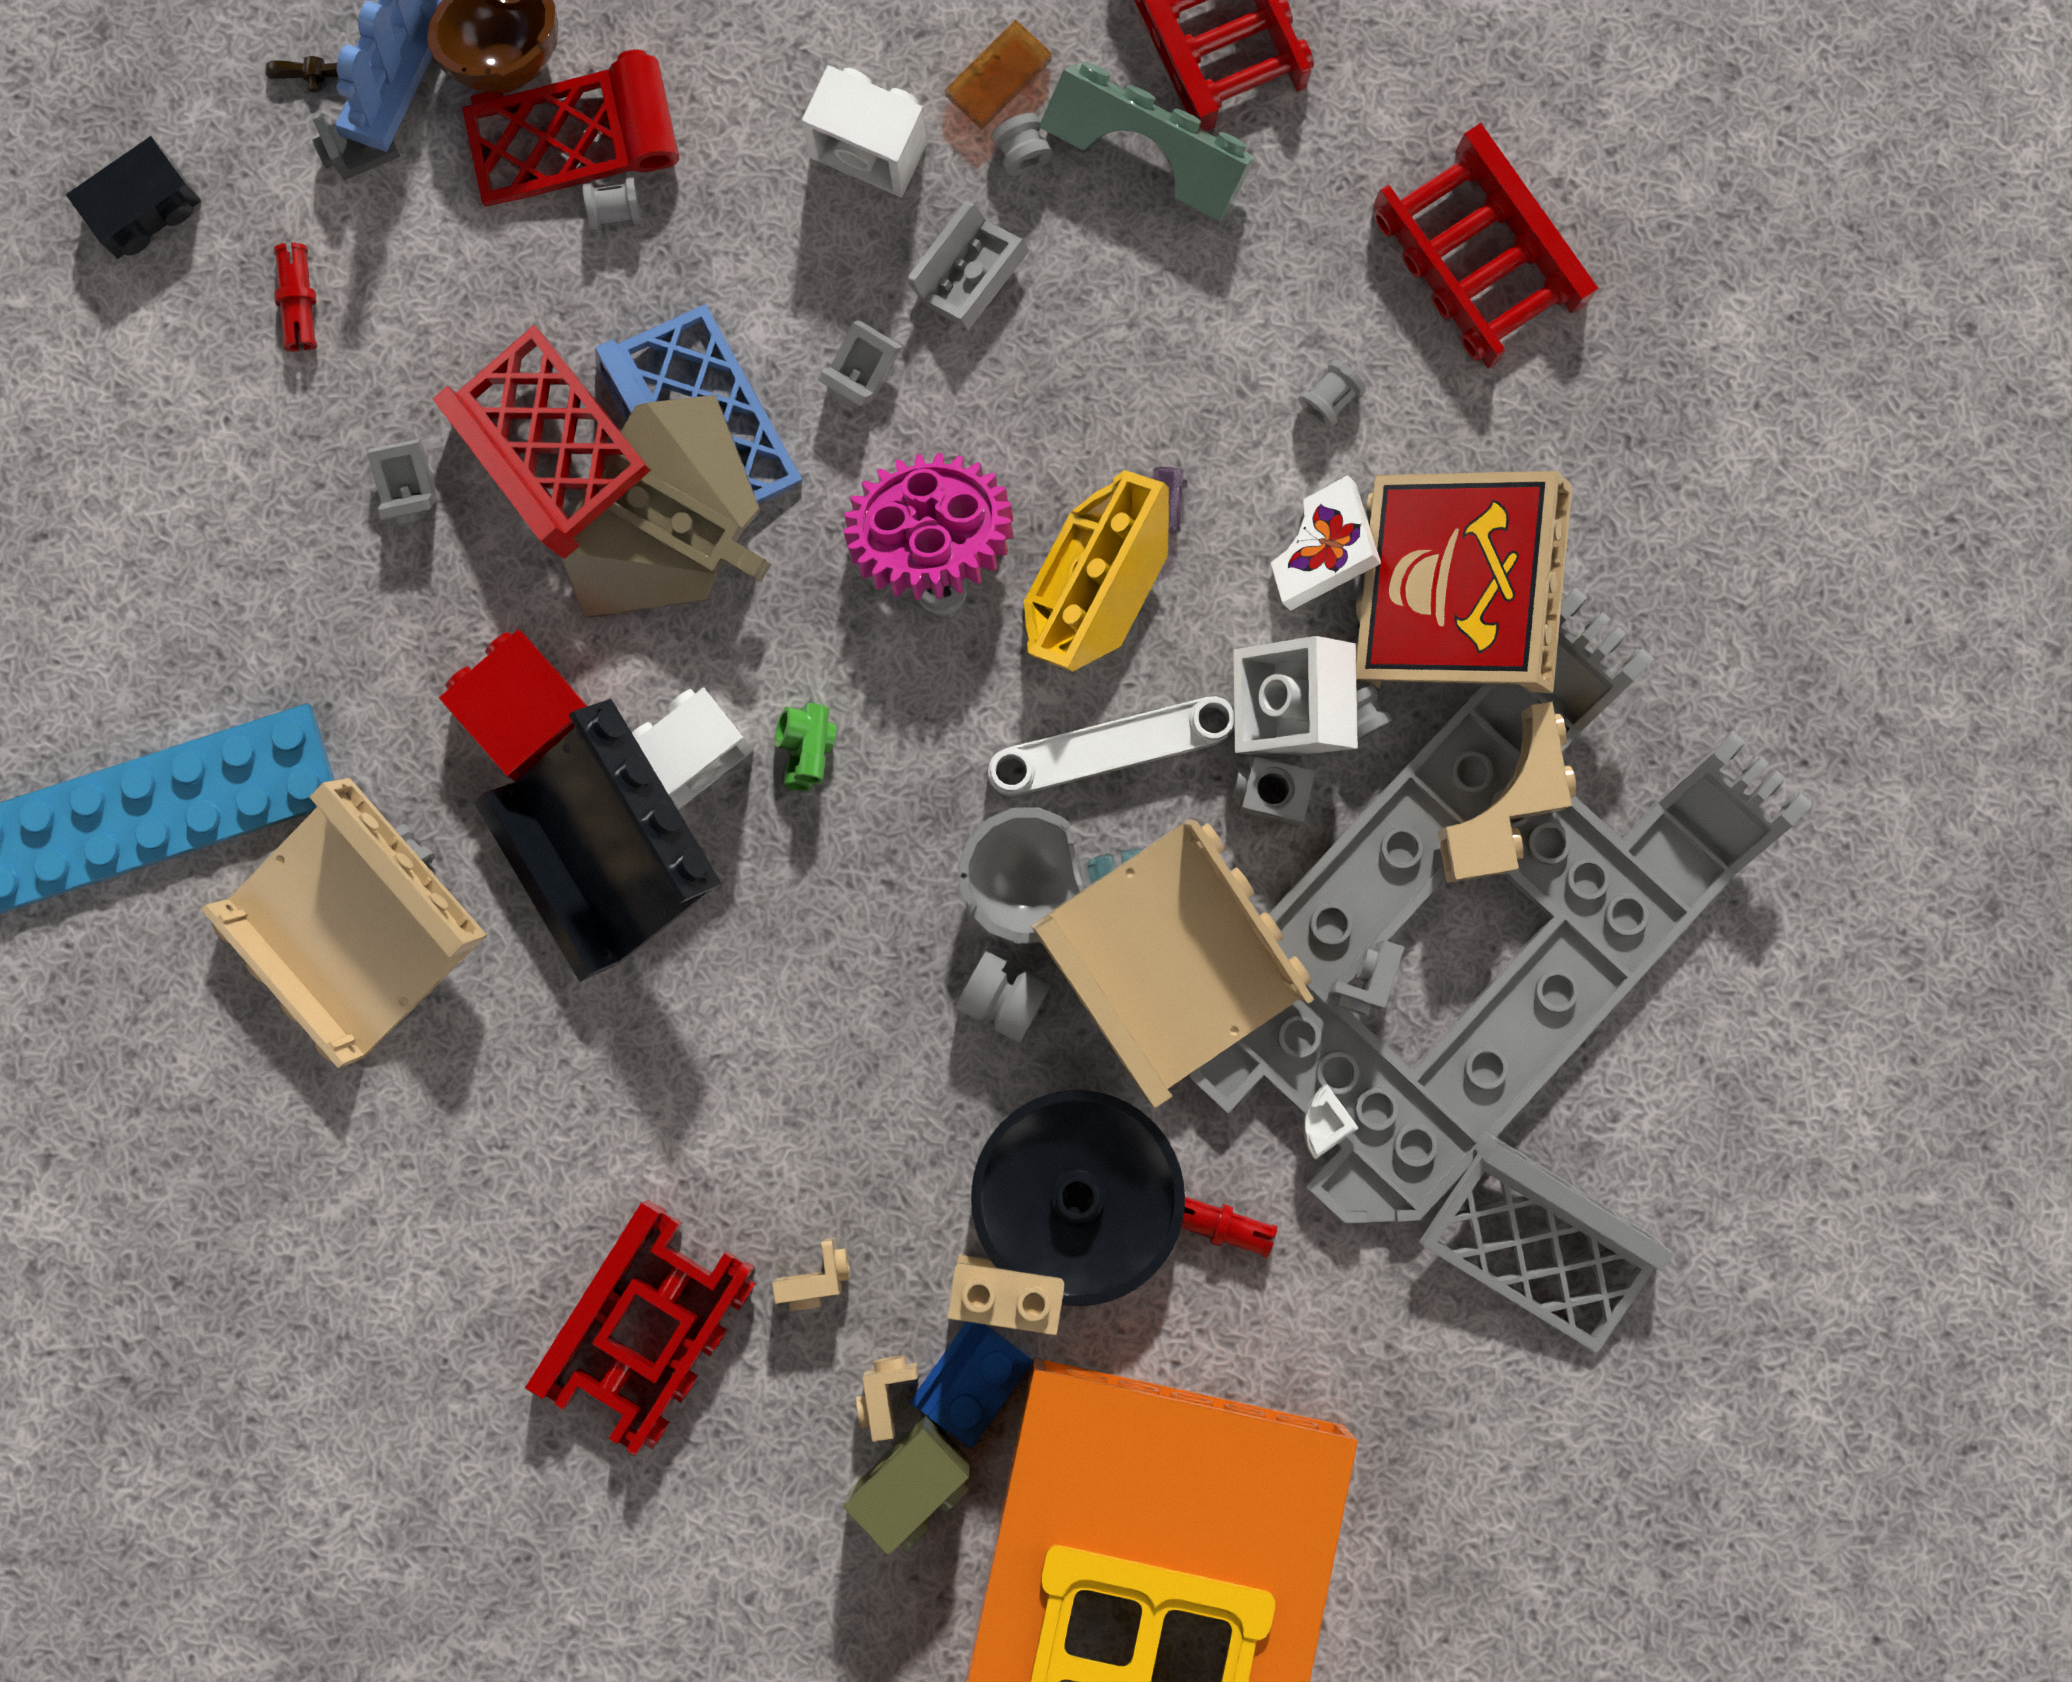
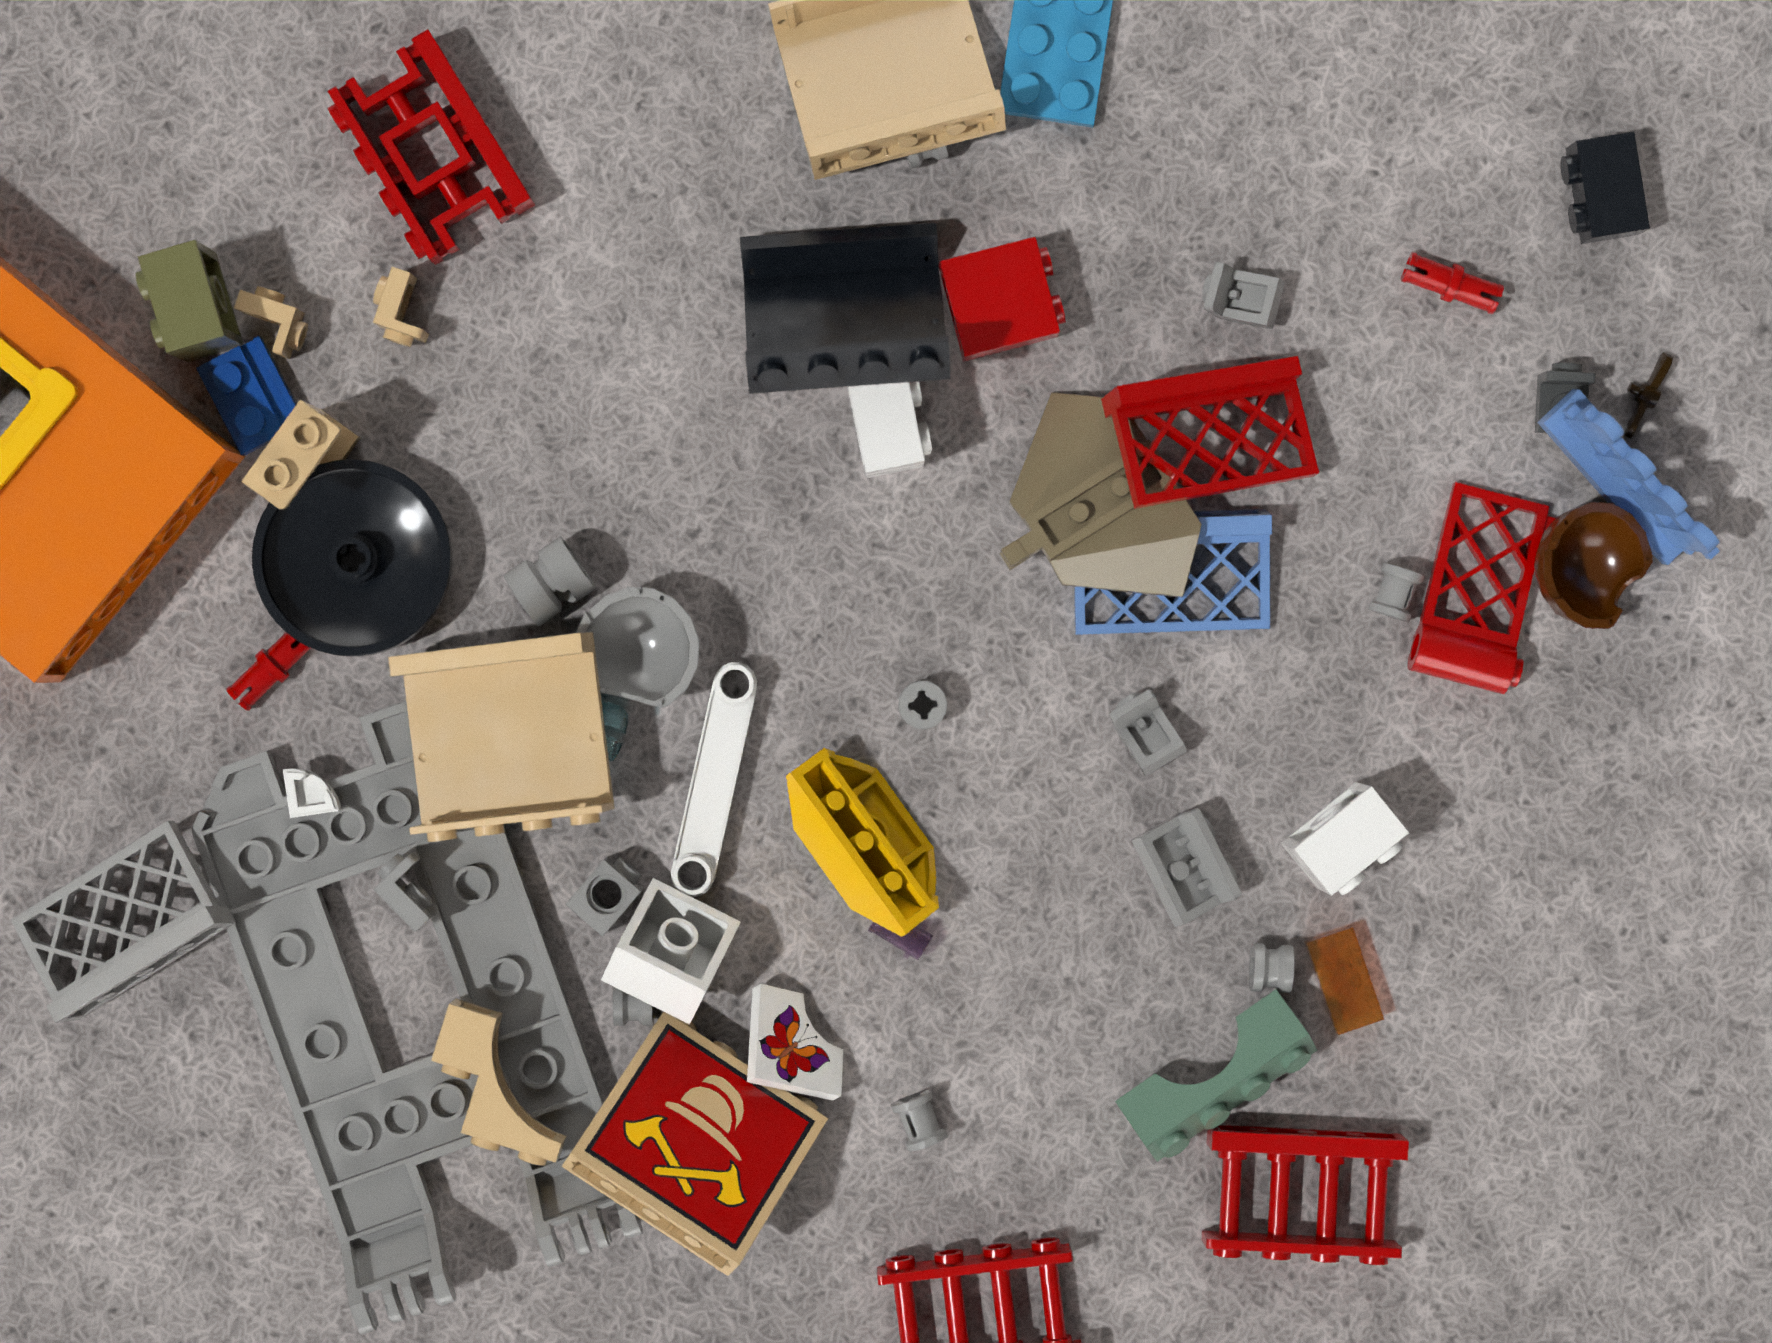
camera: 120 degrees right, 5 degrees up
bright green plate [775,703,837,791] -> none
dark pink gear [843,453,1014,600] -> none

